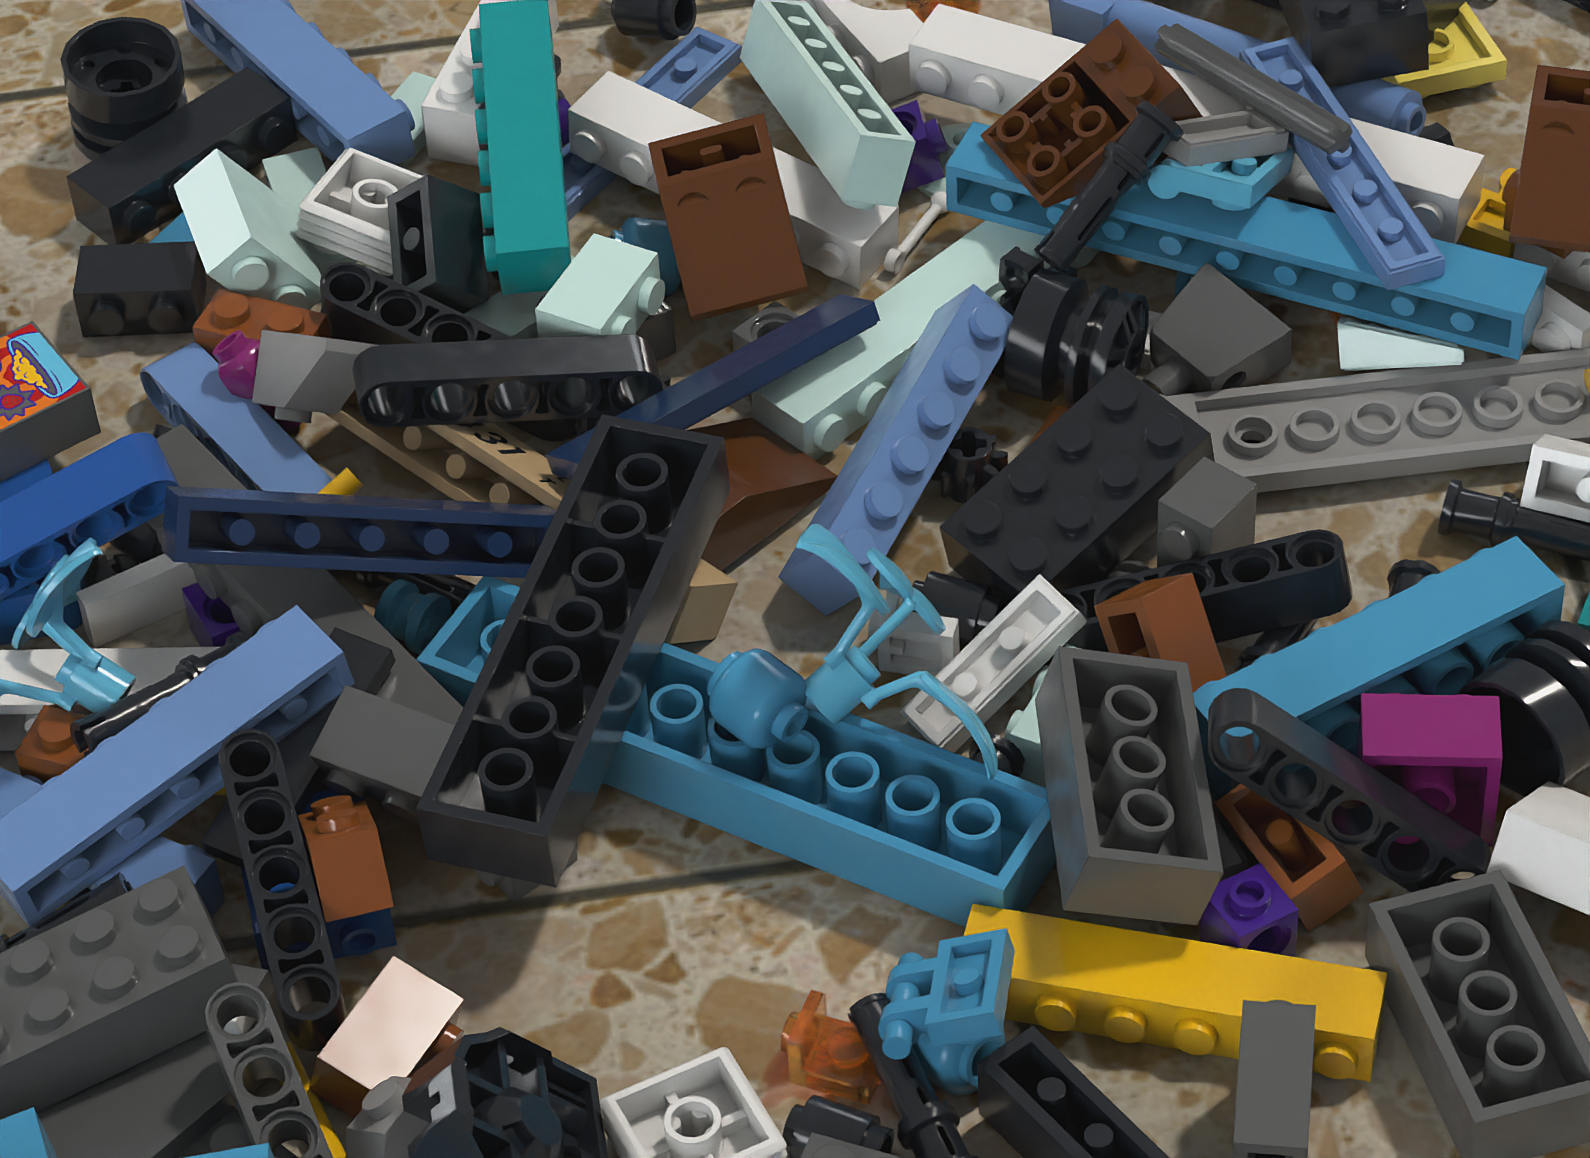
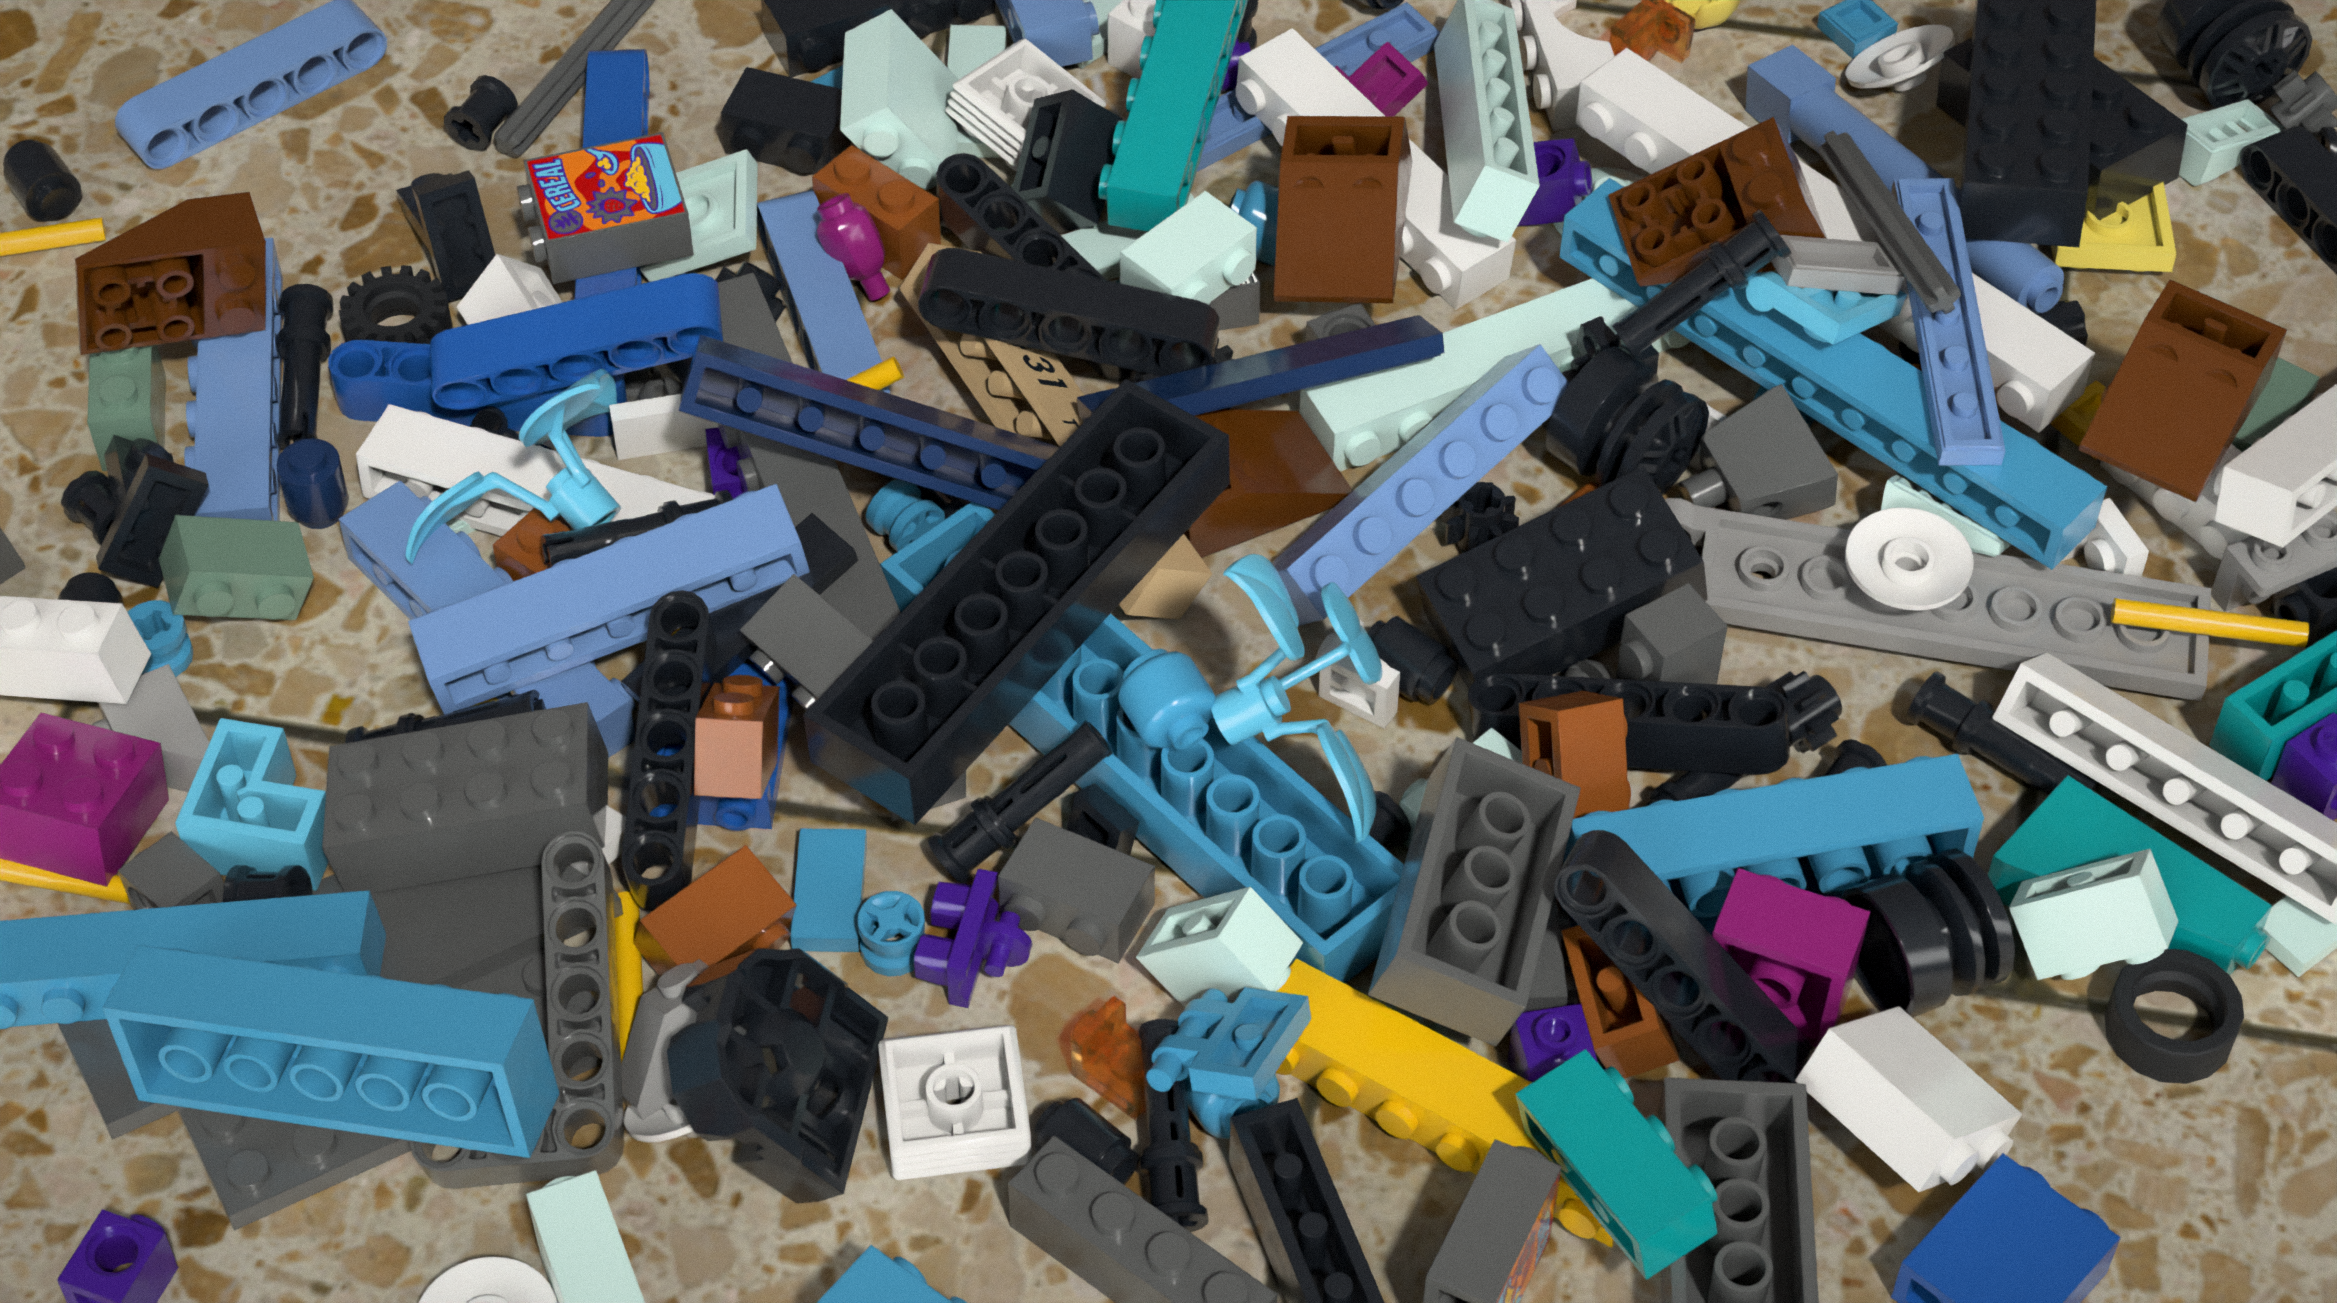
camera: 15 degrees right, 5 degrees up
light grey slope [252,330,378,423] -> none
white hinge [884,191,948,274] -> none
white tile [900,574,1088,753] -> none
none -> light aqua plate [640,149,758,282]
none -> dark azure tile [791,828,867,952]
none -> dark azure wheel [858,891,925,976]
none -> dark purple hips [914,869,1033,1008]
none -> black pin [928,720,1113,884]
none -> dark grey brick [998,817,1155,964]
none -> black plate [1066,783,1140,856]
none -> light aqua brick [1136,887,1303,1008]
none -> magenta bracket [1334,41,1429,116]
none -> teal brick [1515,1049,1718,1280]
none -> black gear [1766,671,1842,752]
none -> white dish [1845,507,1974,611]

